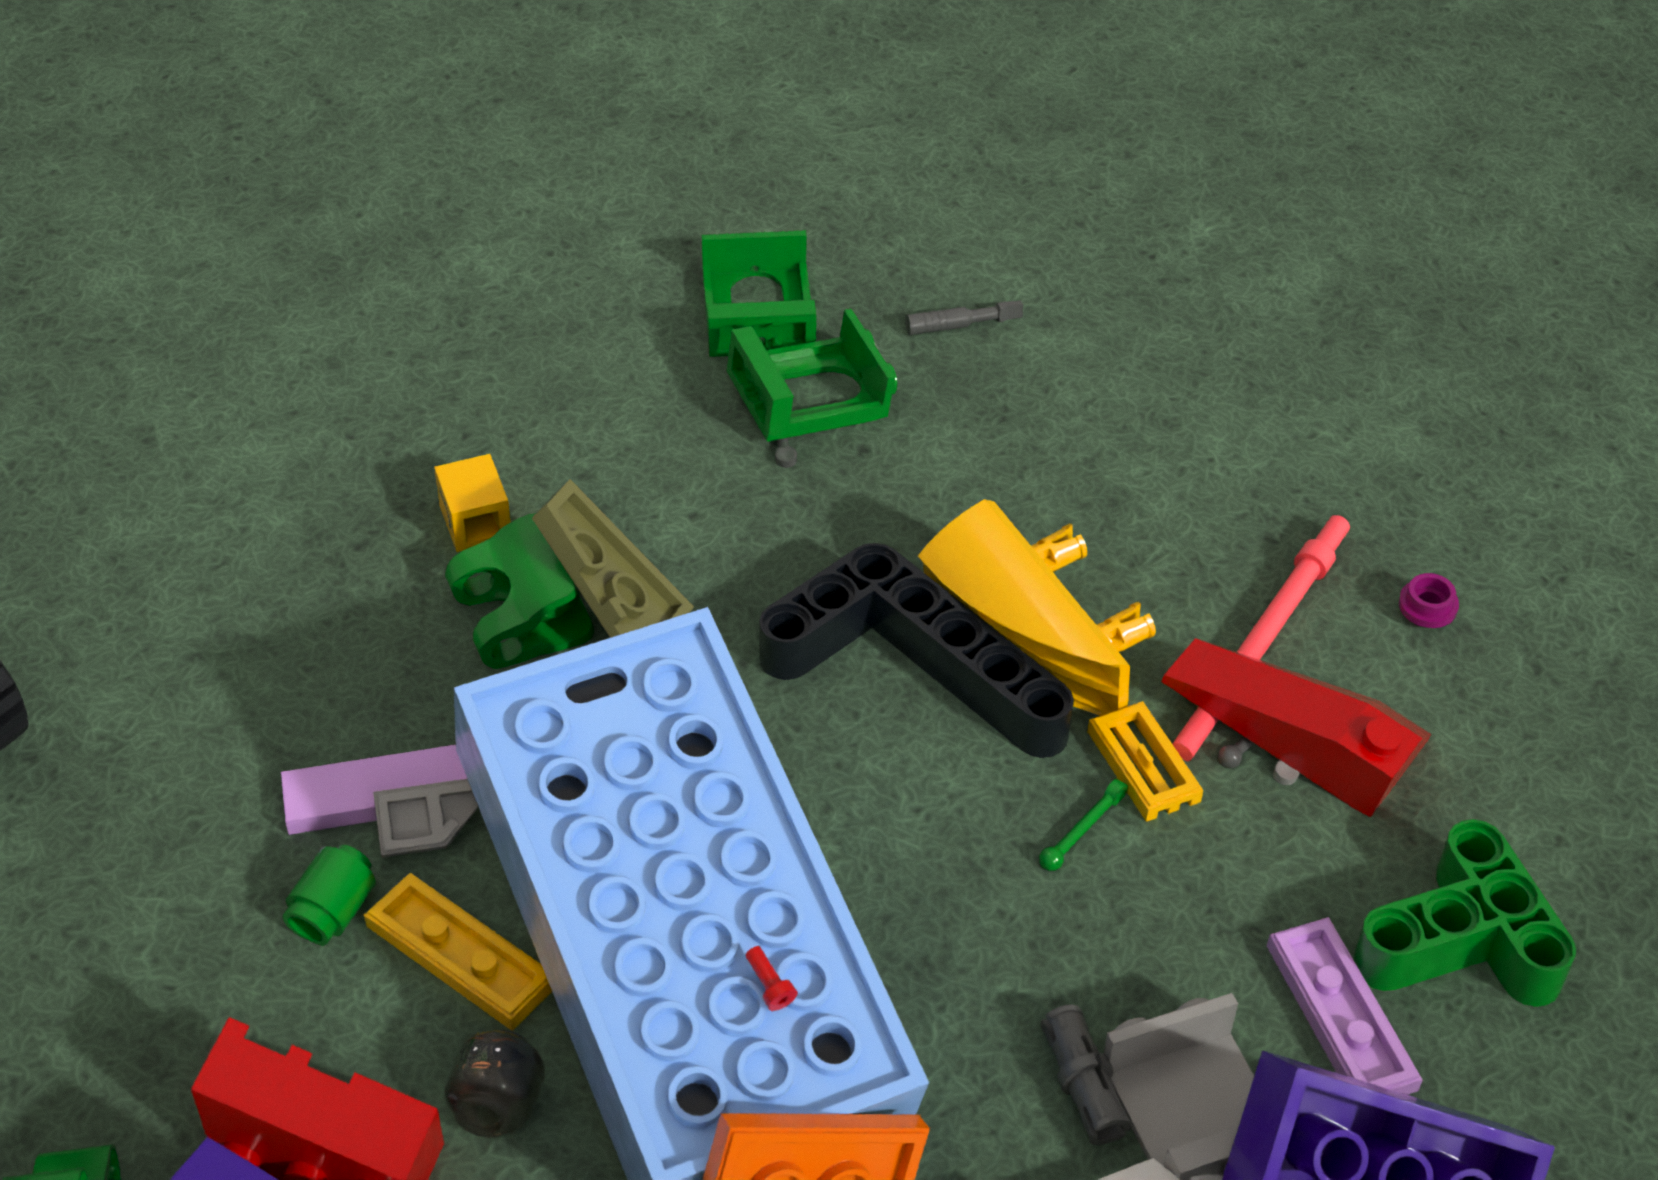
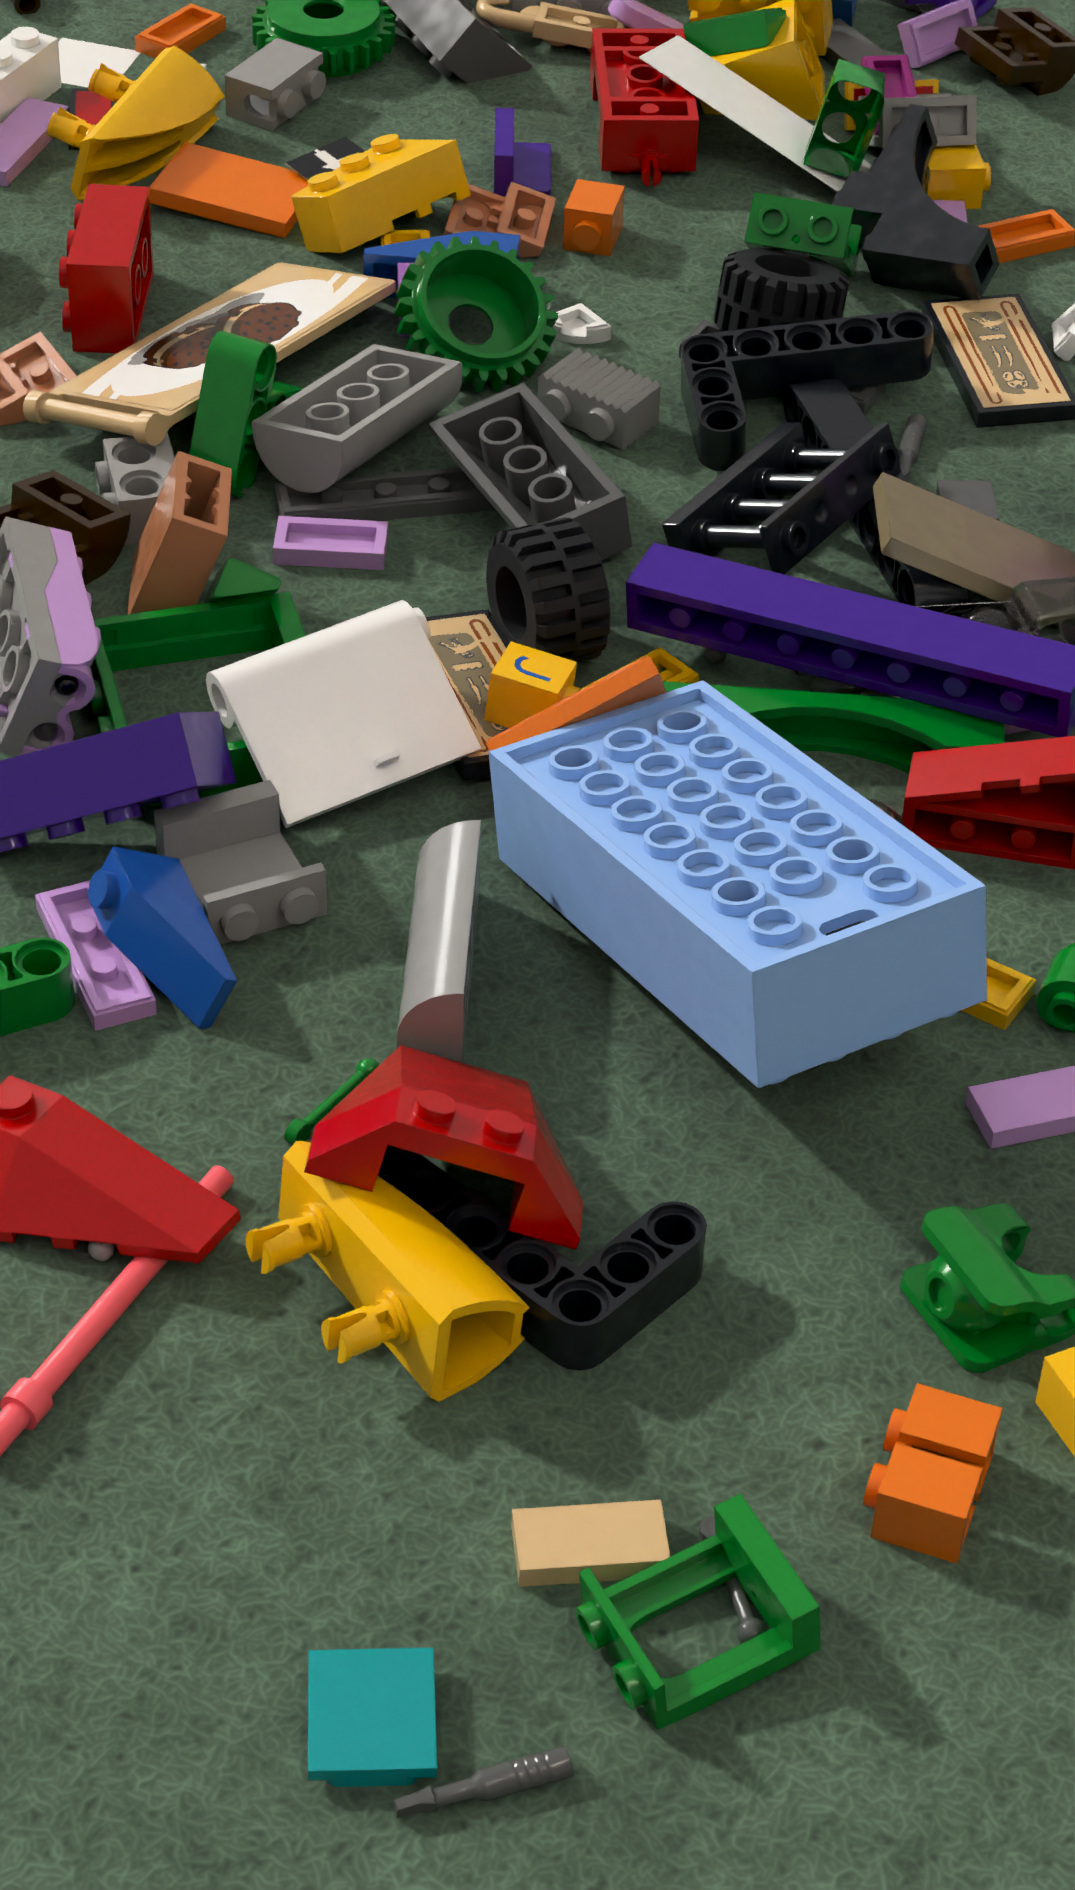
camera: 175 degrees right, 5 degrees down
light grey tile [373,779,478,858] -> none
olive wing [532,479,694,638] -> none
green panel [702,230,816,357] -> none
red piece [745,946,798,1011] -> none
dark grey pin [1040,1004,1132,1146] -> none
yellow tile [1087,701,1204,822] -> none
none -> blue slope [87,846,237,1029]
none -> red wedge [304,1045,583,1250]
none -> teal piece [308,1647,437,1787]
none -> light grey brick [397,820,481,1063]
none -> tan tile [511,1499,670,1587]
none -> orange piece [863,1383,1003,1564]

